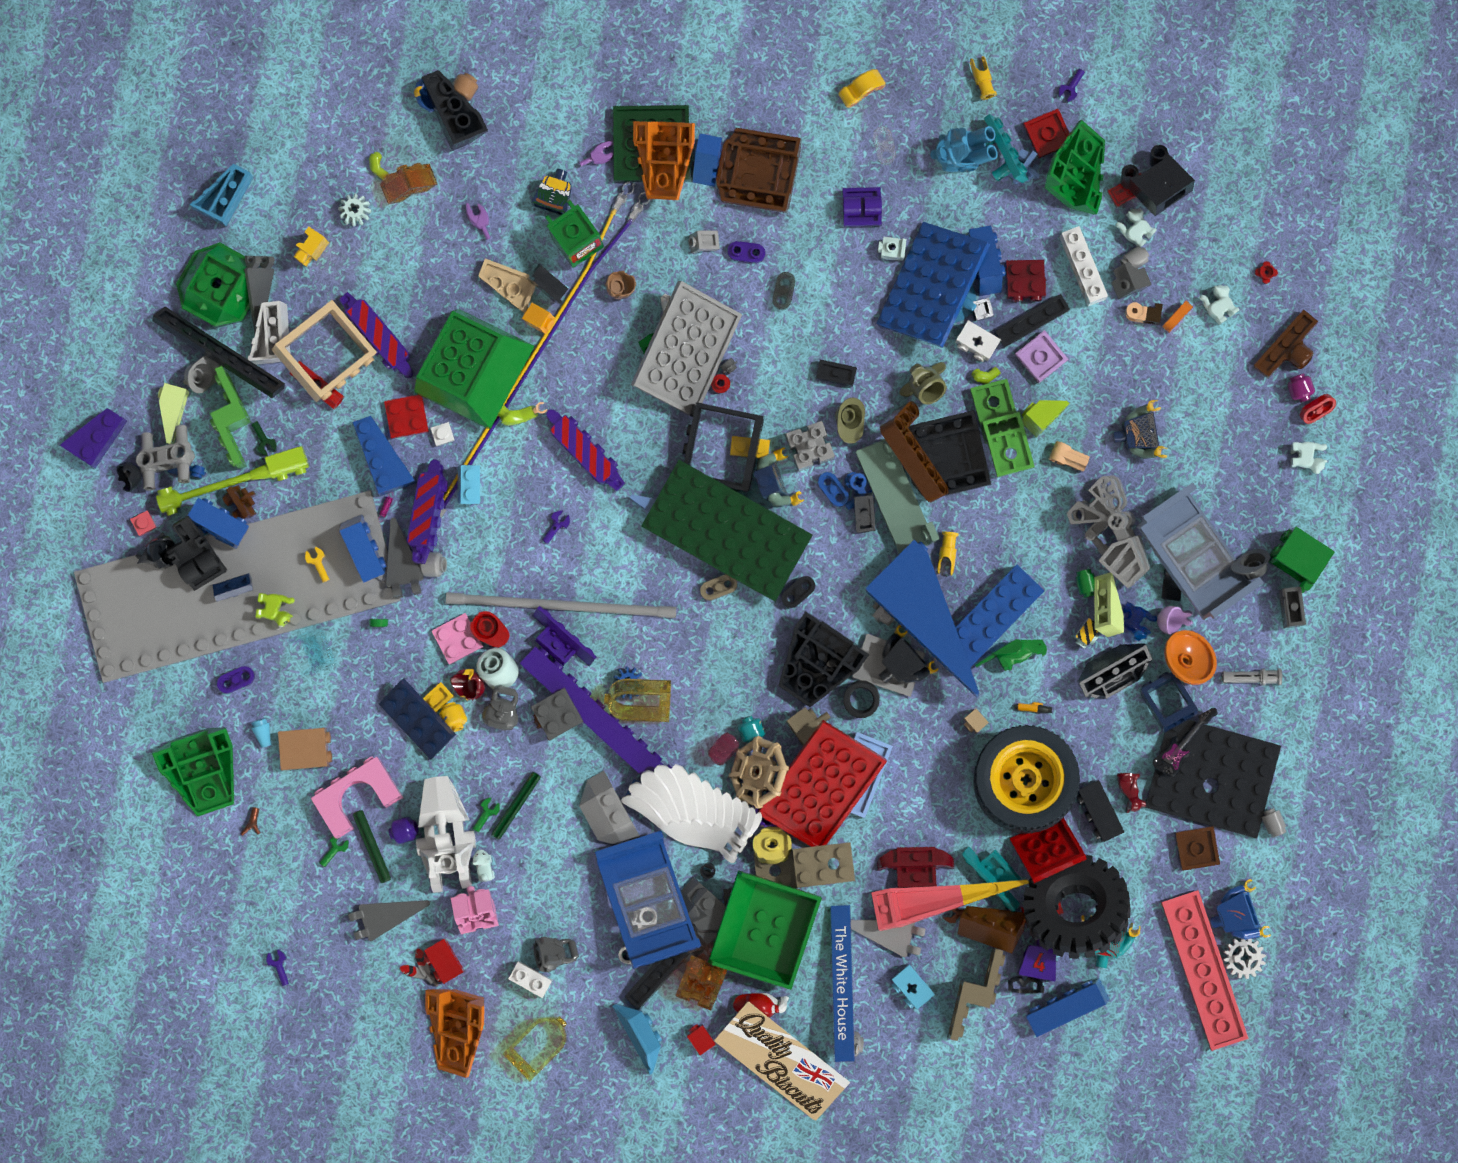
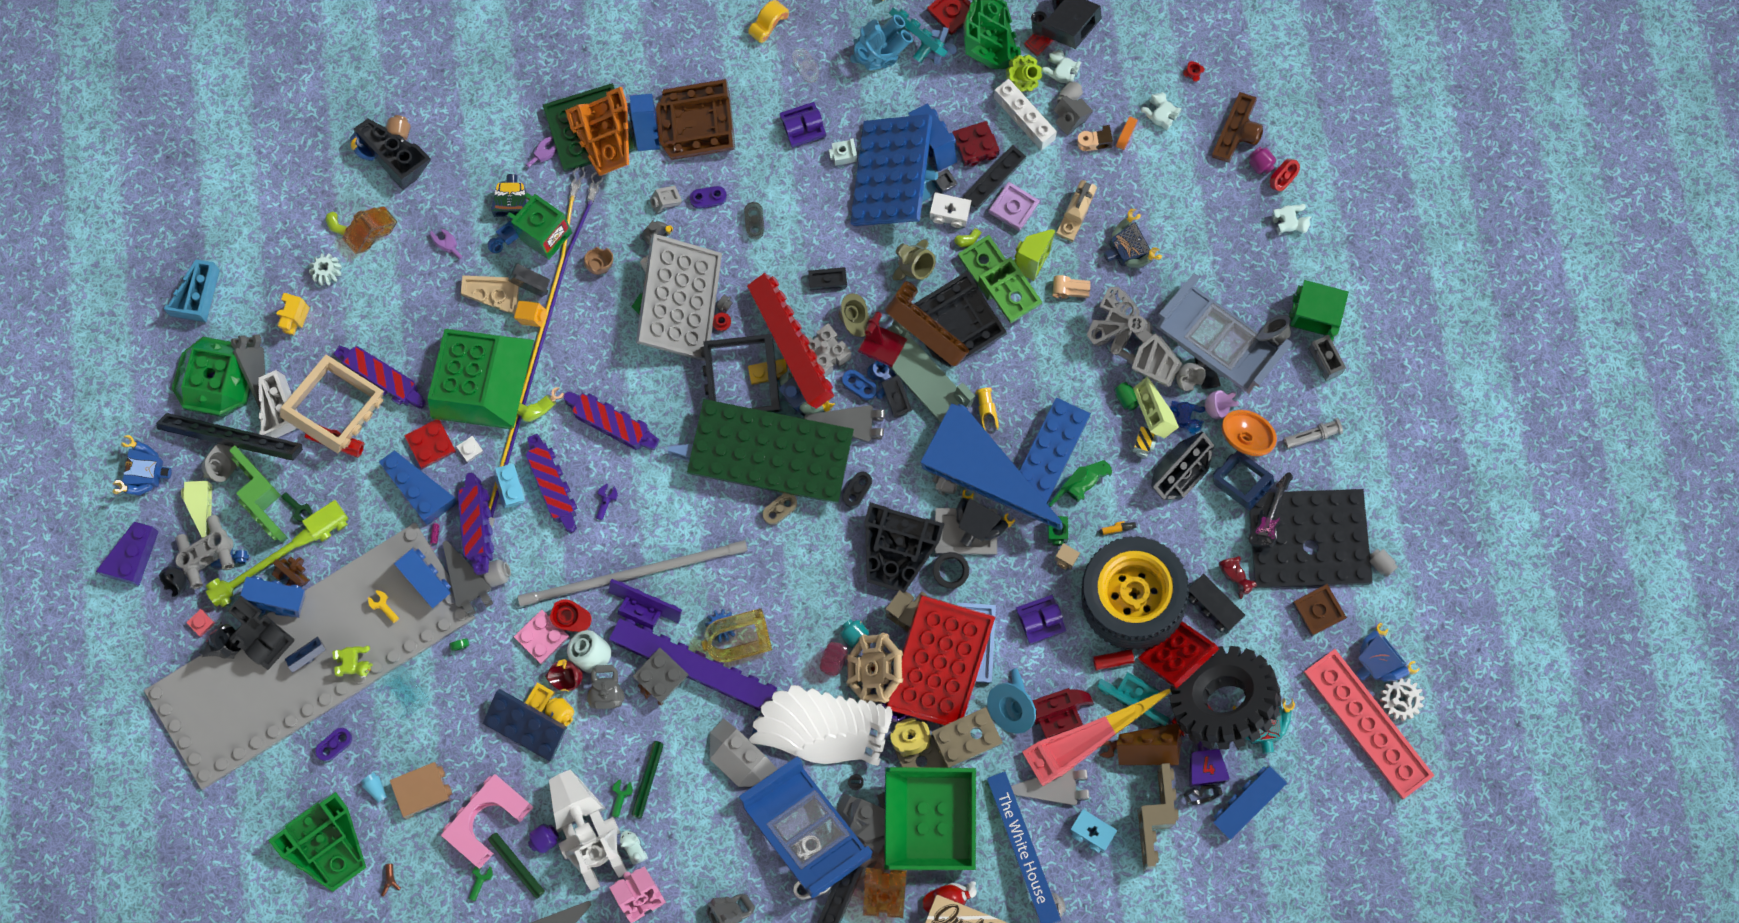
camera: 15 degrees left, 10 degrees down
none -> torso [112,435,172,496]
none -> blue plate [487,221,519,253]
none -> dark purple hinge [526,433,578,533]
none -> dark grey piece [641,220,673,246]
none -> red brick [747,273,834,409]
none -> dark grey flag [804,405,885,442]
none -> dark red plate [858,311,908,367]
none -> dark azure piece [987,668,1036,734]
none -> lime plant [1006,55,1042,92]
none -> dark purple plate [1016,594,1067,645]
none -> green brick [1048,516,1068,546]
none -> tan plate [1056,180,1097,242]
none -> red piece [1093,649,1135,671]
none -> light grey hair [1176,363,1206,391]

